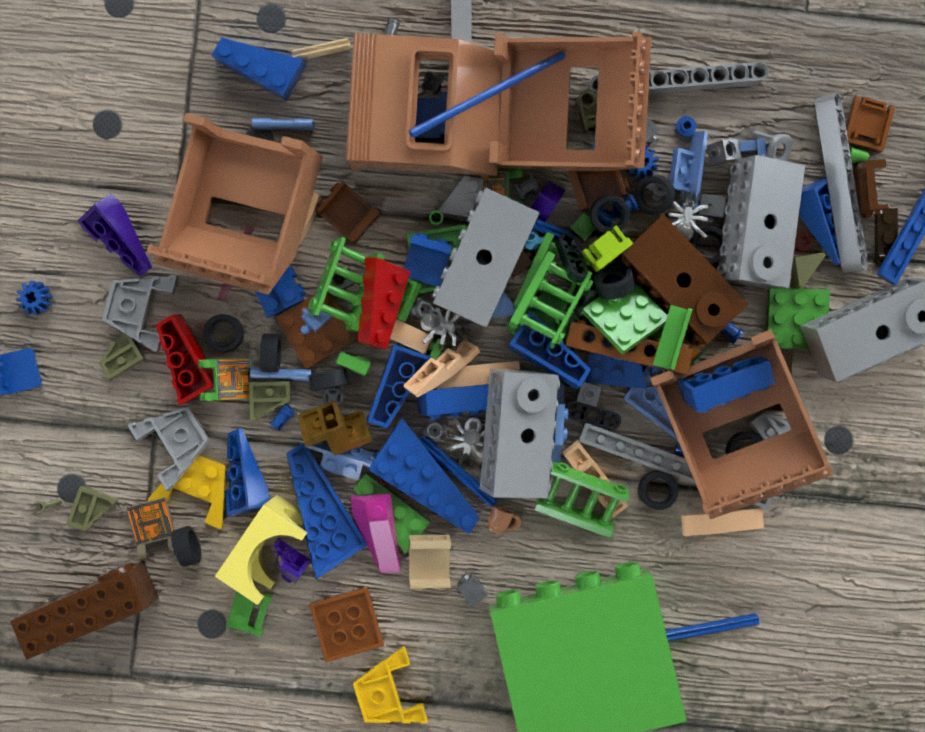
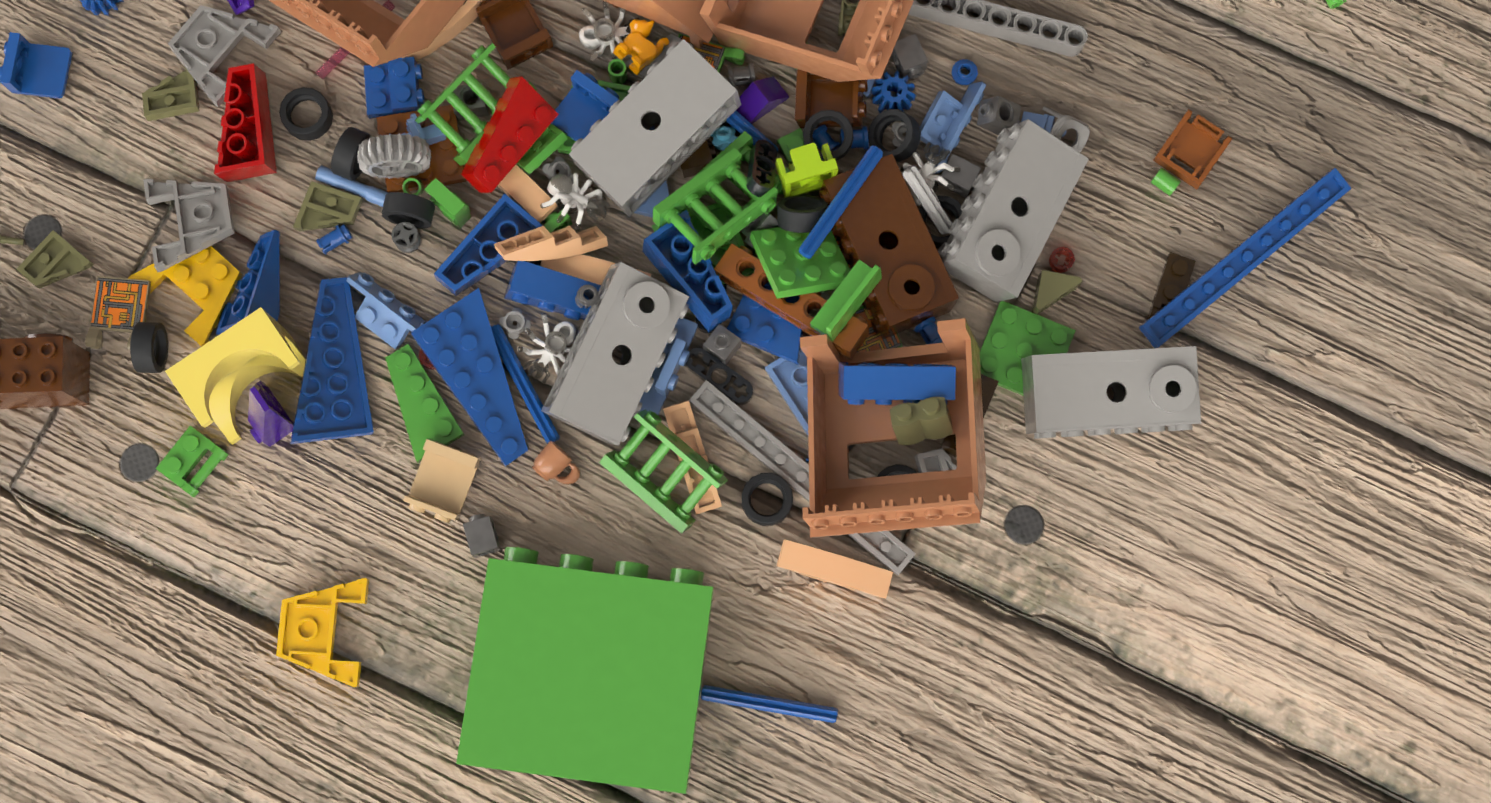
camera: 20 degrees right, 10 degrees down
flag [199,358,252,401] -> none
pearl gold bracket [297,400,372,456] -> none
dark orange plate [309,586,384,662] -> none
dark pink wedge [351,493,401,573] -> none
blue wedge [799,177,840,265] -> none
light grey beam [815,92,868,274] -> none
reddish brown panel [853,159,890,218] -> none
none -> light grey gear [357,133,431,179]
none -> bright green hinge [402,178,424,196]
none -> flat silver pin [575,285,599,308]
none -> white animal [579,1,640,61]
none -> light orange animal [613,19,669,75]
none -> blue axle [799,145,883,259]
none -> olive brick [890,397,953,445]
none -> light grey axle [902,165,952,235]

